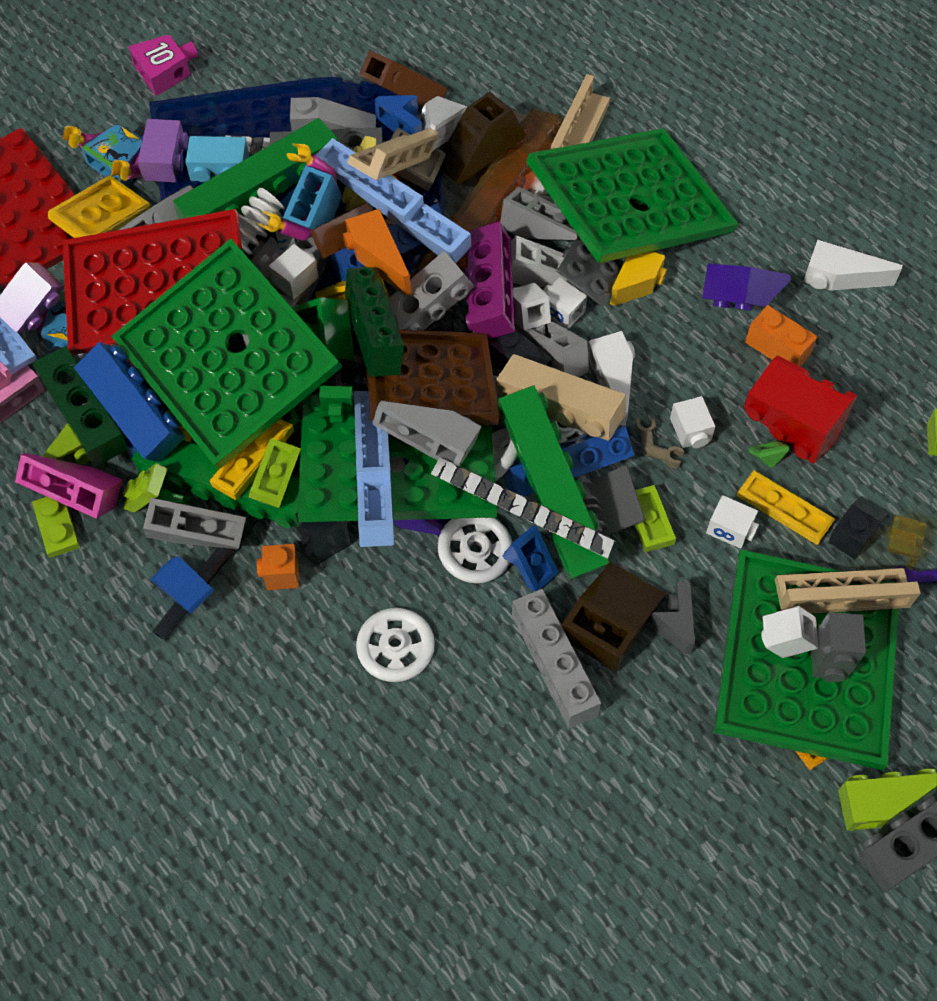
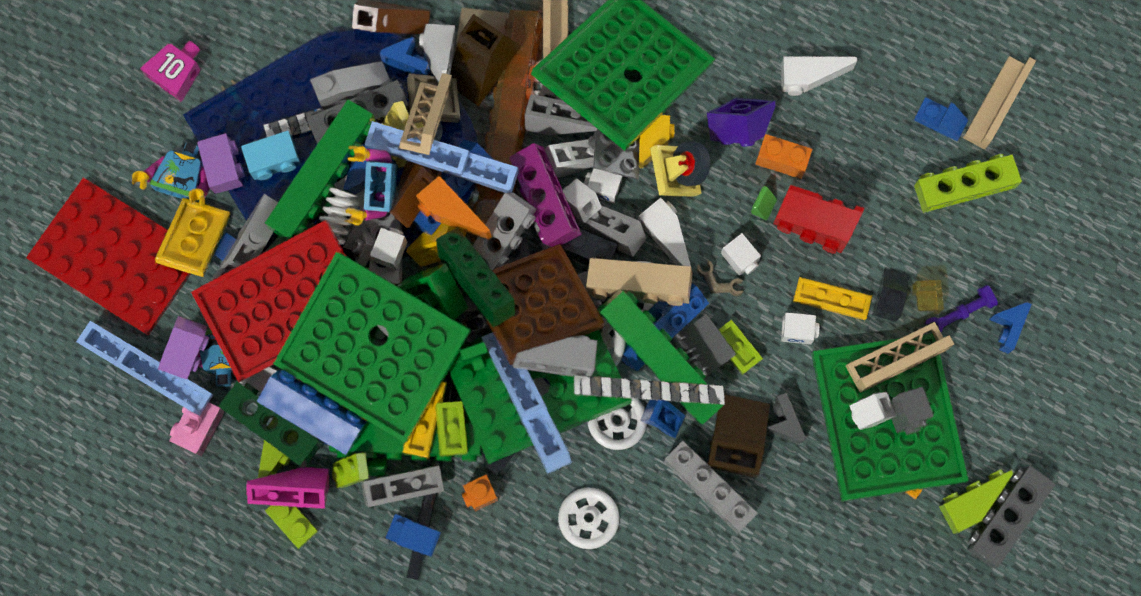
camera: 20 degrees left, 15 degrees up
bright green slope [748,440,789,468] -> none
none -> plate [650,141,710,197]
none -> bright green slope [751,186,777,220]

